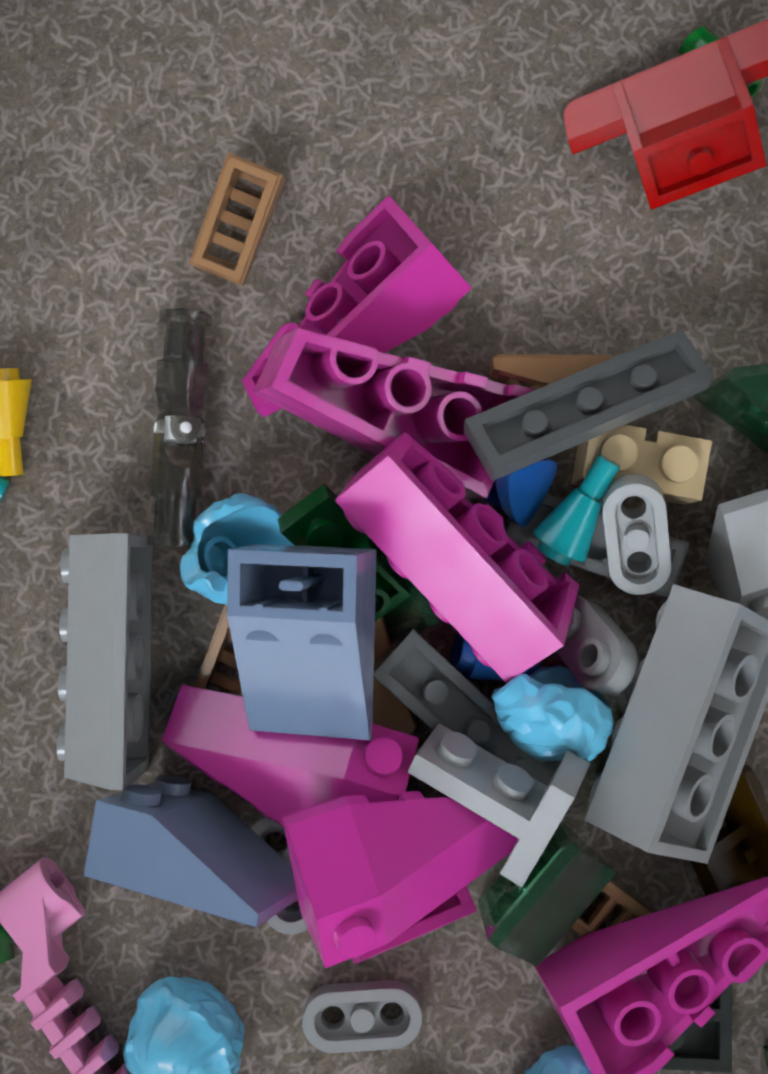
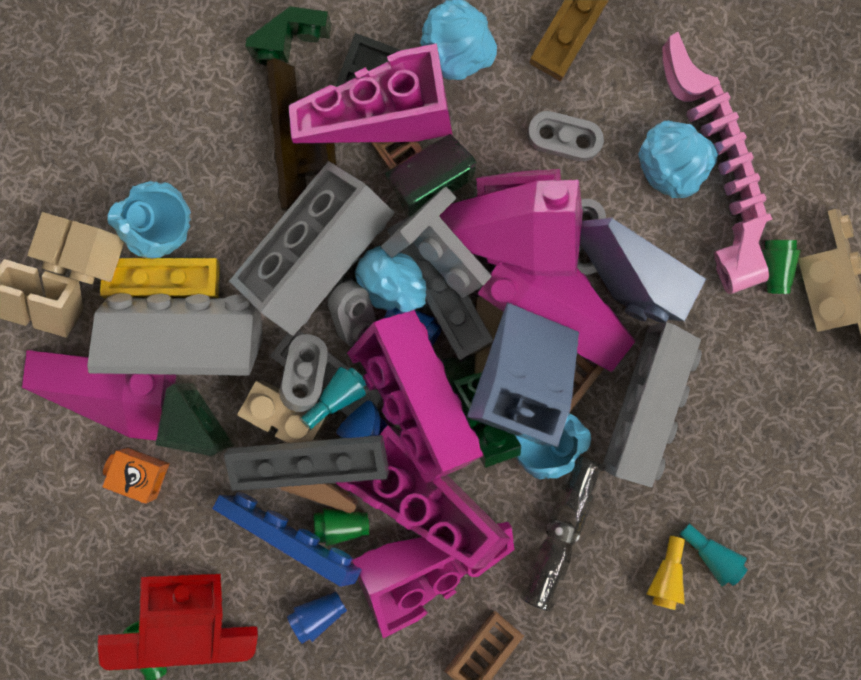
camera: 160 degrees left, 0 degrees up
none -> blue plate [212,492,362,587]
none -> blue cone [287,591,347,644]
none -> green cone [313,508,369,547]

